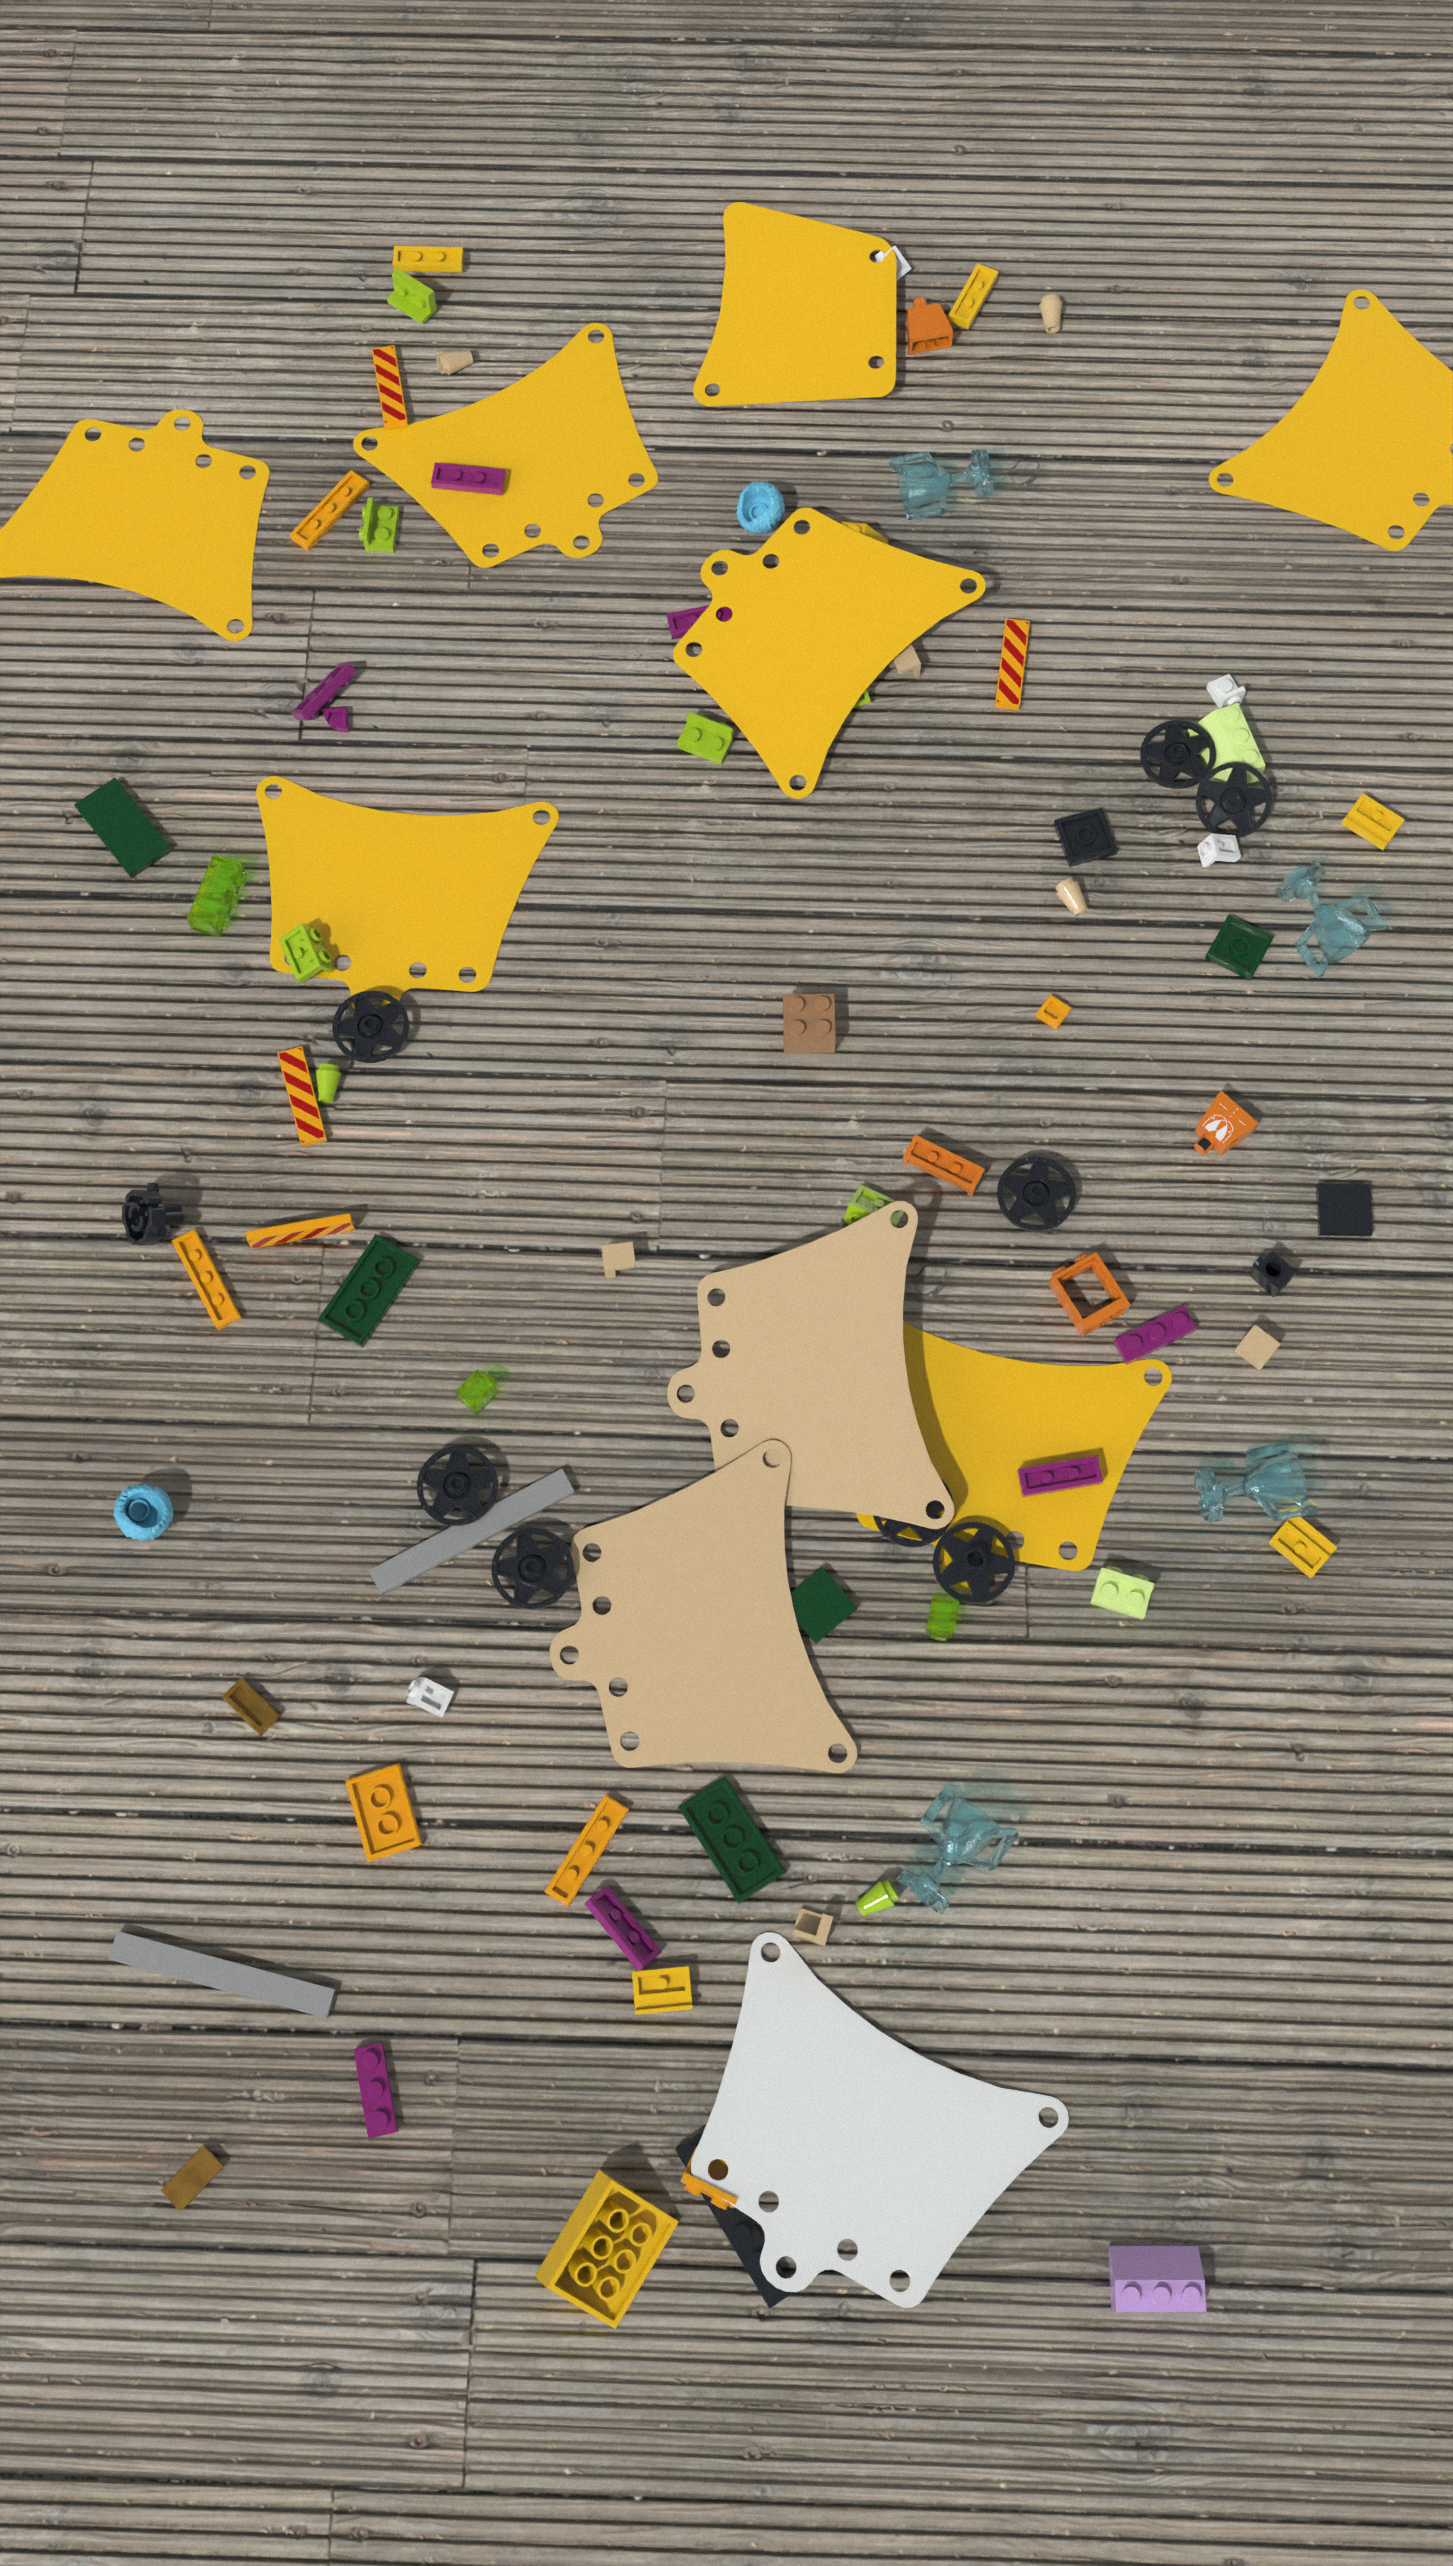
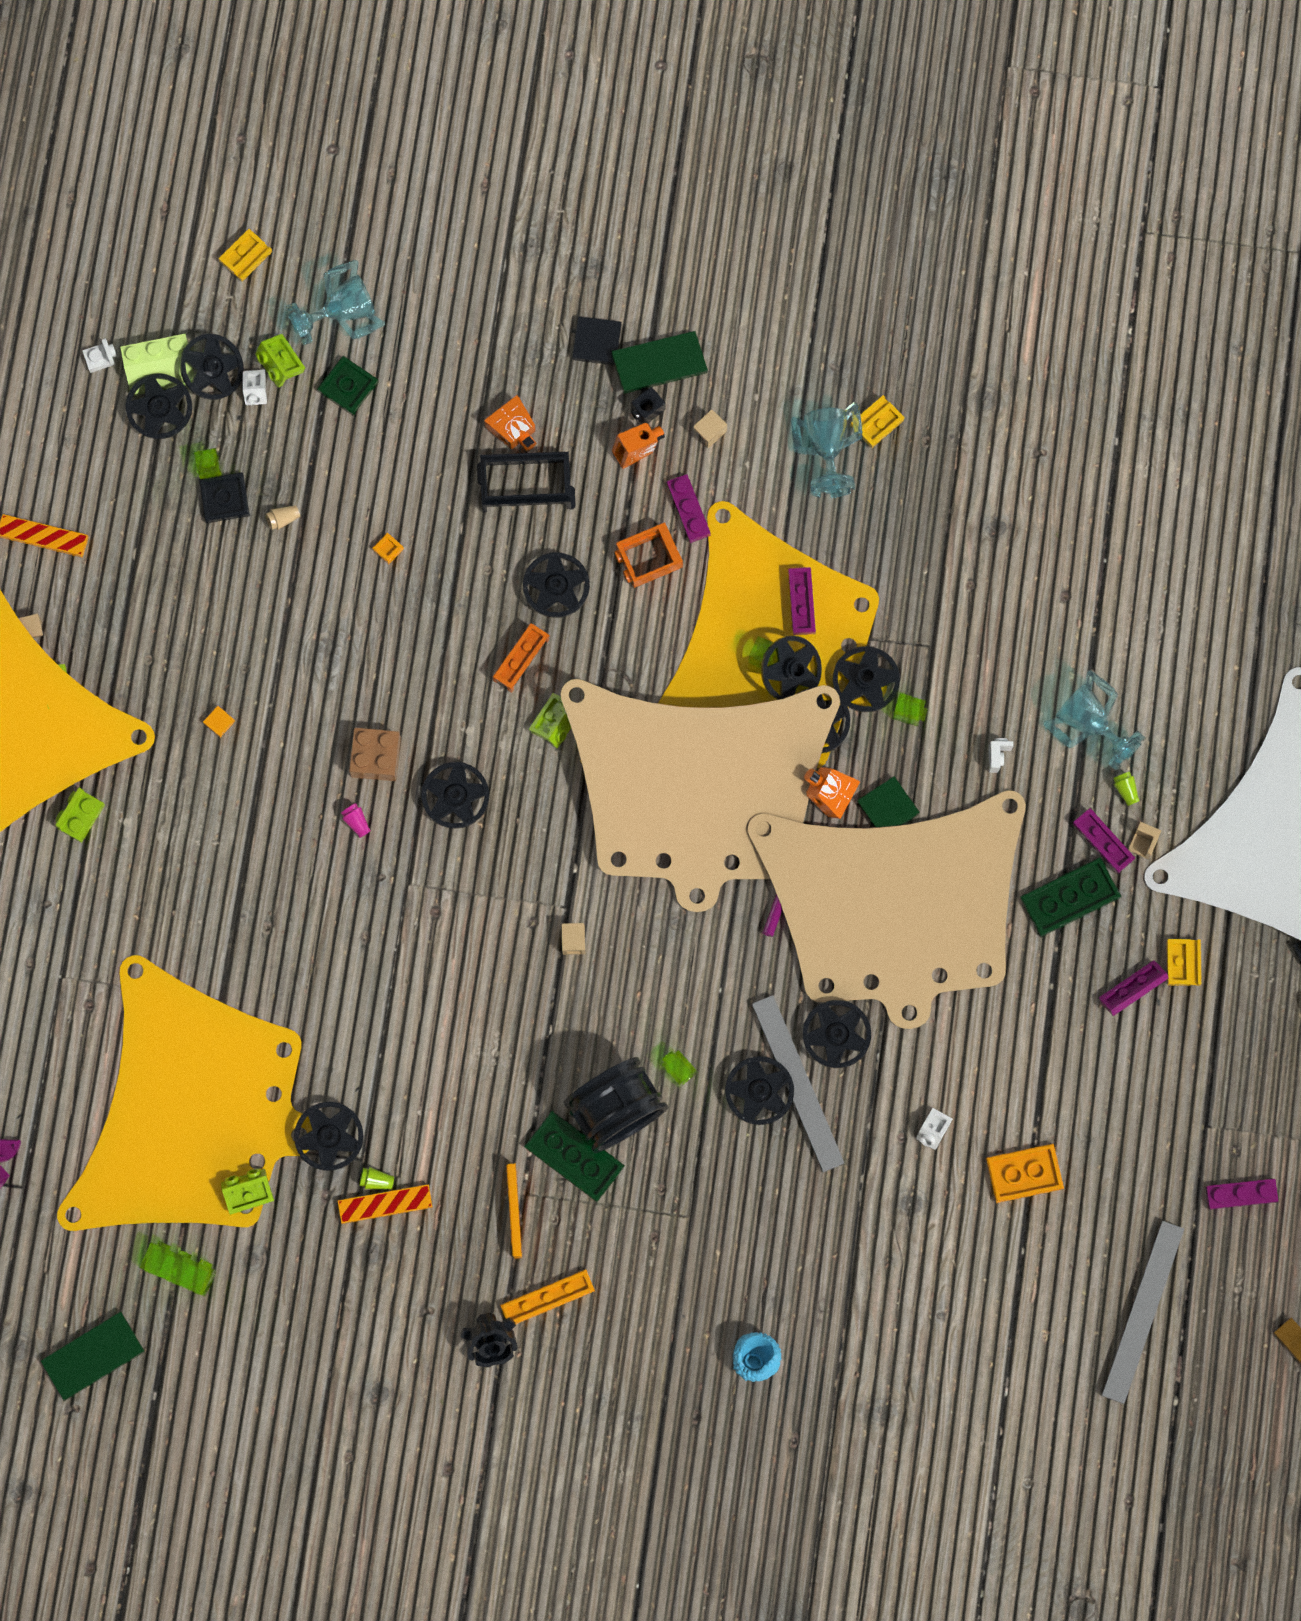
camera: 85 degrees left, 5 degrees up
pearl gold tile [222,1677,281,1736] -> none
light orange tile [544,1794,629,1908] -> none
yellowish green bracket [1090,1566,1155,1620] -> none
none -> clear neon green brick [194,448,222,479]
none -> light orange tile [203,706,235,738]
none -> lime bracket [255,334,305,388]
none -> dark pink cone [341,803,371,838]
none -> black wheel [421,762,489,829]
none -> black piece [477,451,576,513]
none -> black wheel [564,1057,669,1153]
none -> dark green tile [611,331,708,394]
none -> orange torso [612,423,665,469]
none -> clear neon green brick [748,636,777,668]
none -> black wheel [761,636,822,700]
none -> magenta piece [762,893,783,937]
none -> orange torso [804,767,860,819]
none -> white bracket [989,738,1013,773]
none -> magenta plate [1073,808,1135,874]

